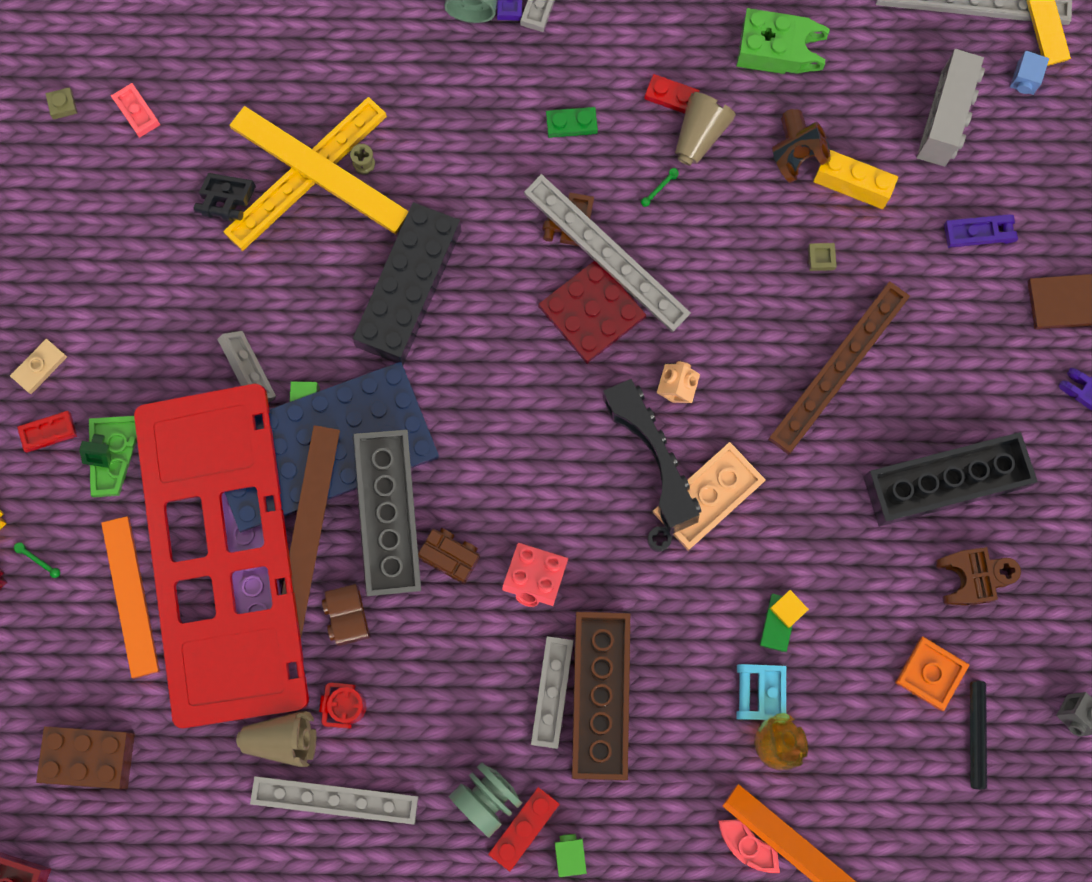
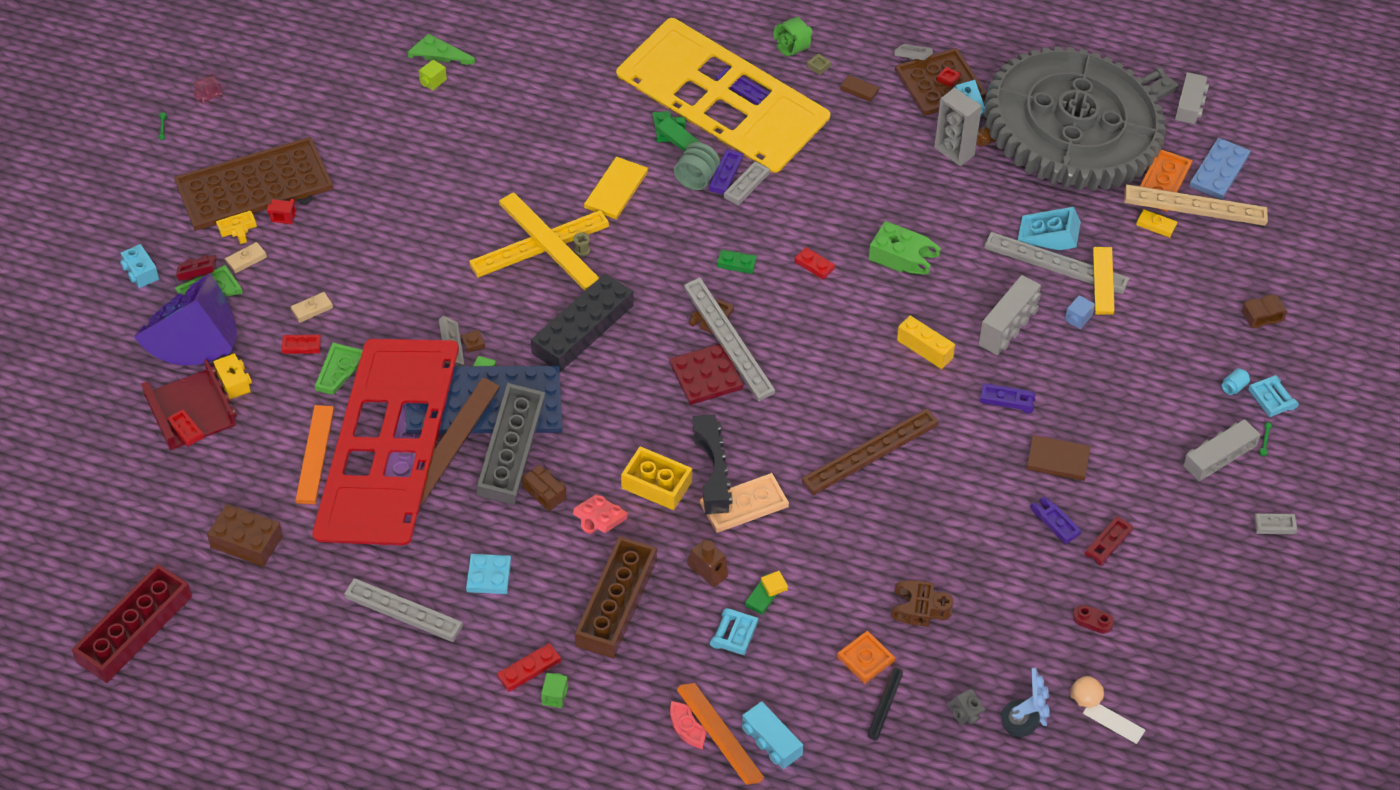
camera: 20 degrees right, 25 degrees down
green hinge [14,542,61,578] -> none
olive plate [45,87,78,120] -> none
dark green tile [79,434,111,468] -> none
coral plate [111,83,160,138] -> none
black plate [194,173,256,221] -> none
dark tan cone [236,711,316,767] -> none
red piece [319,683,367,729] -> none
reddish brown brick [322,584,370,646] -> none
sand green wheel [448,762,522,838] -> none
light grey plate [531,636,573,749] -> none
green hinge [641,168,679,207] -> none
black bush [647,526,672,552] -> none
light nougat brick [657,361,700,403] -> none
dark tan cone [675,92,736,166] -> none
clear yellow cylinder [754,713,808,771] -> none
reddish brown connector [772,109,831,183] -> none
olive plate [808,243,837,271] -> none
black brick [863,432,1038,527] -> none
none -> reddish brown plate [461,330,485,353]
none -> medium azure plate [466,554,511,594]
none -> yellow tile [584,157,648,220]
none -> yellow brick [621,446,692,510]
none -> reddish brown torso [687,539,728,588]
none -> medium azure brick [742,701,803,769]

